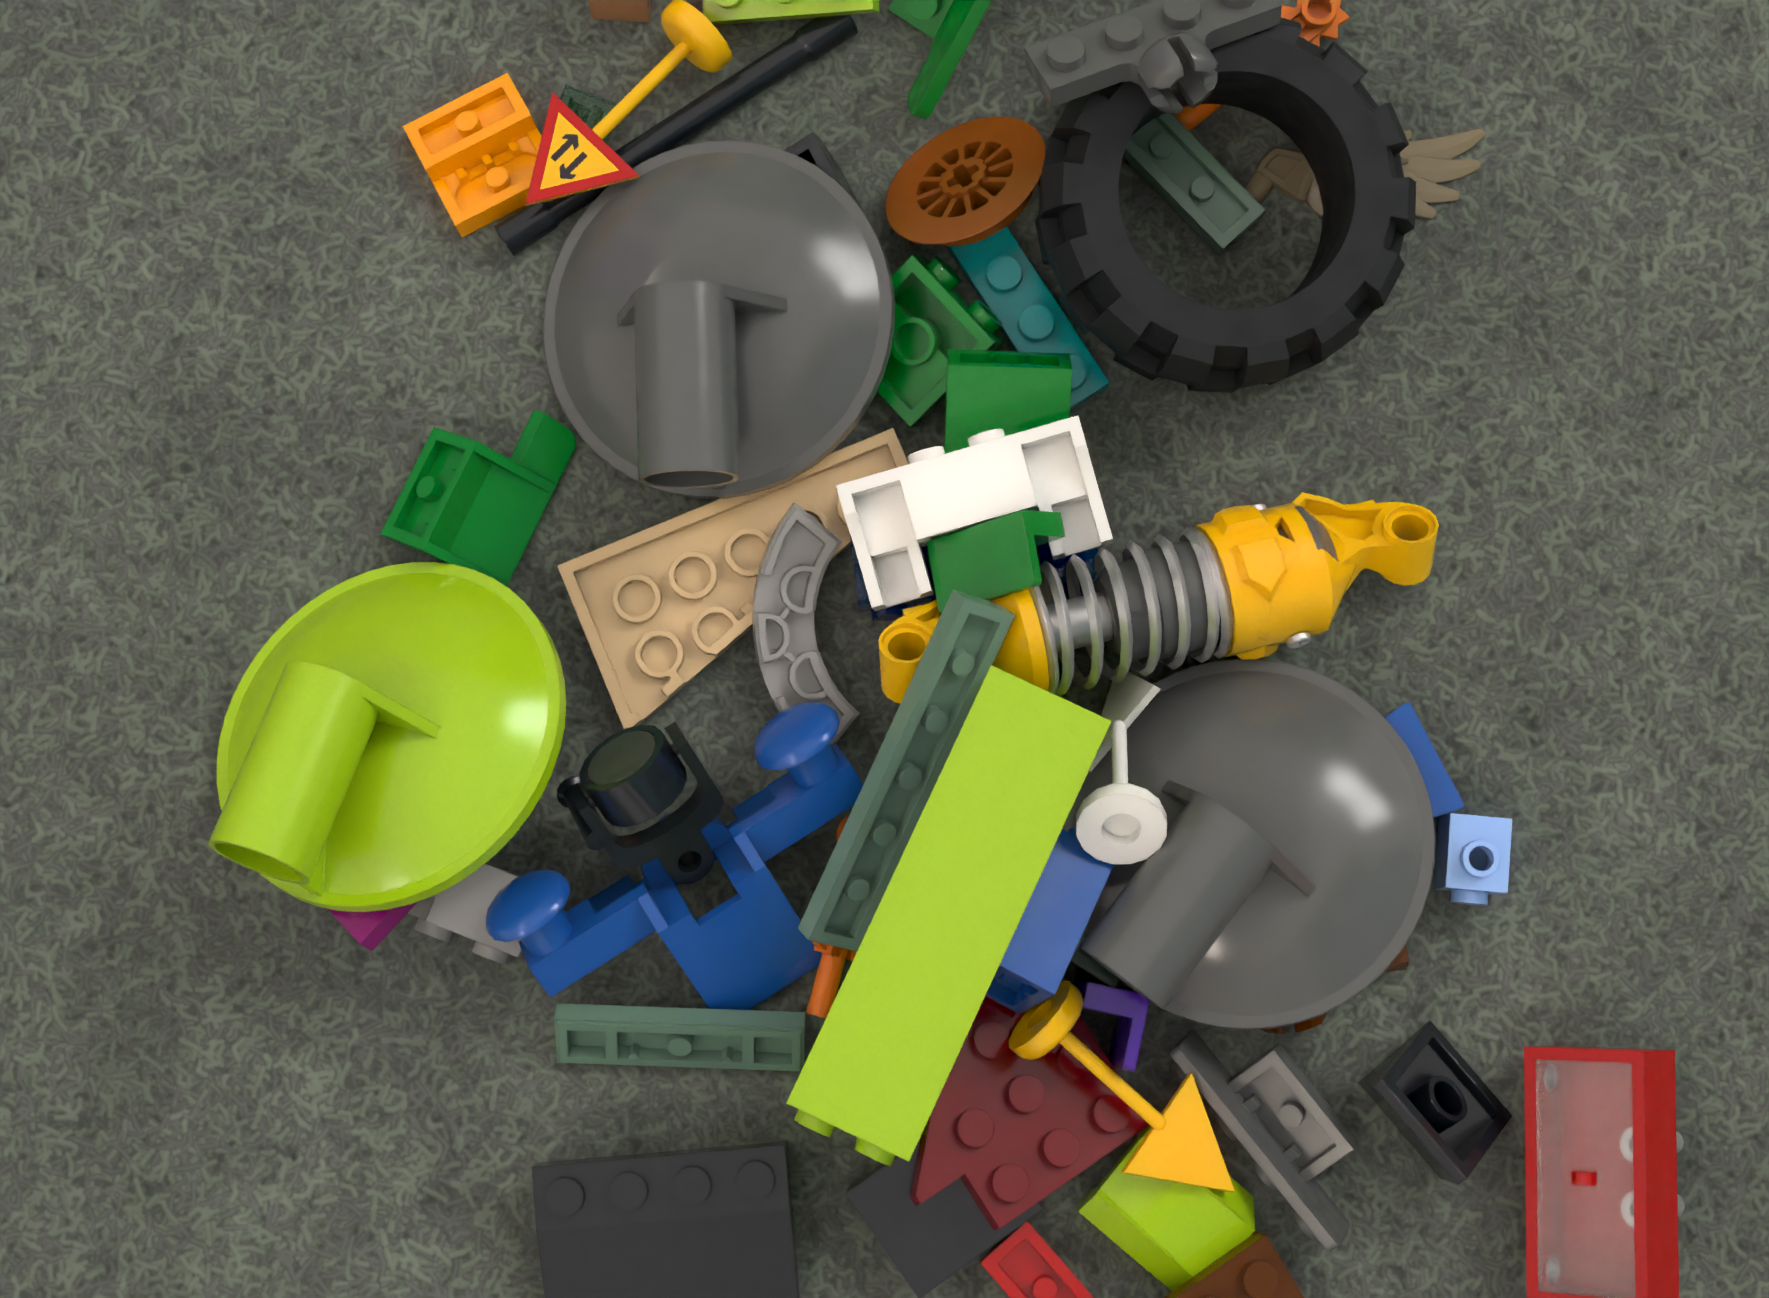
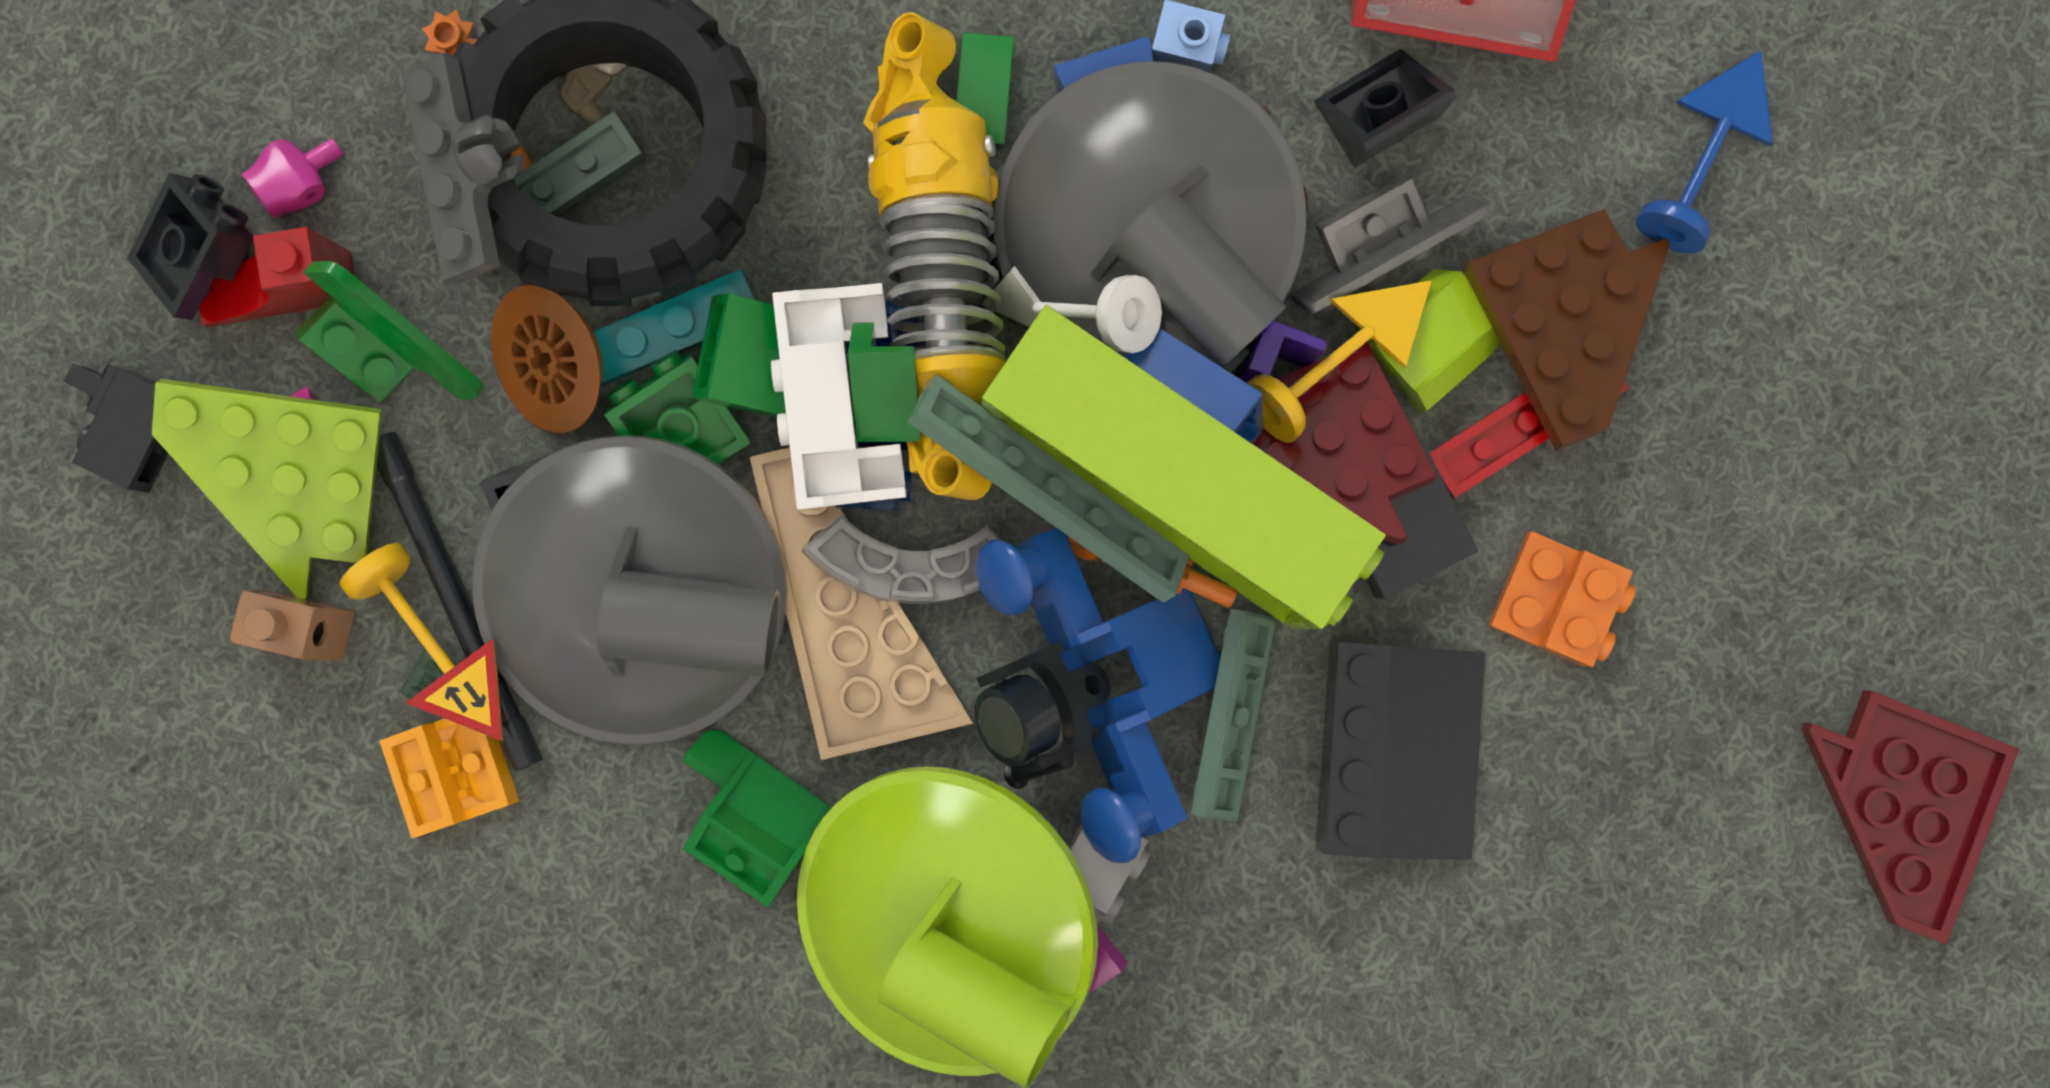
camera: 75 degrees left, 5 degrees up
none -> green slope [957,32,1015,144]

